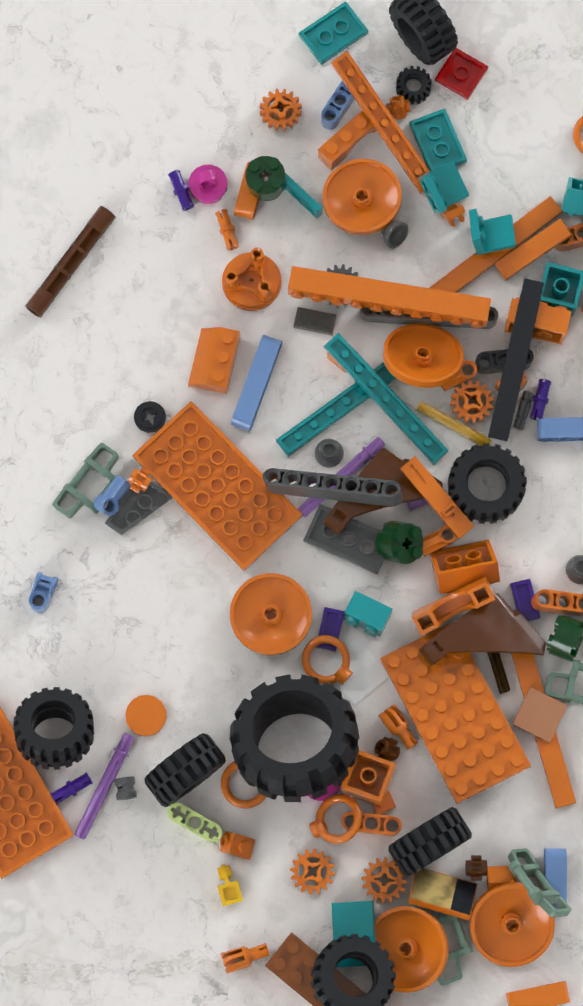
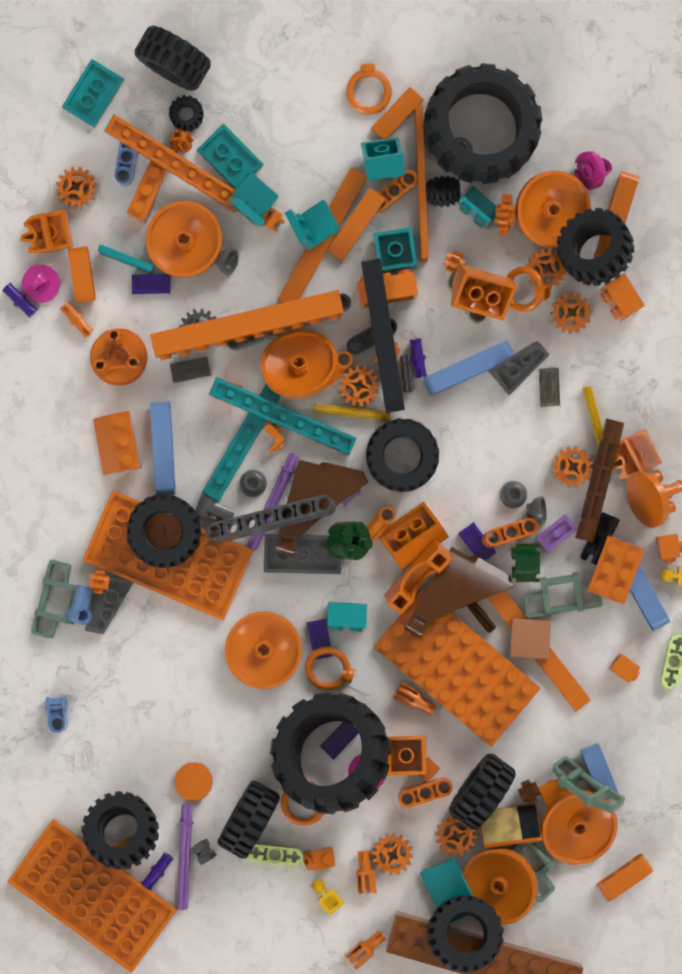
camera: 25 degrees left, 10 degrees up
black gear [134,401,166,434] -> none
dark green brick [245,156,286,201] -> none
orange piece [309,794,362,844] -> none
reddish brown gear [374,737,400,761] -> none
orange piece [400,456,474,539] -> none
red tile [435,48,489,100] -> none
none -> orange plate [20,209,74,253]
none -> black tyre [126,494,202,568]
none -> dark purple tile [132,274,171,295]
none -> dark grey piece [195,495,235,521]
none -> orange bracket [263,423,285,453]
none -> dark purple tile [320,722,359,760]
none -> orange arm [356,850,377,894]

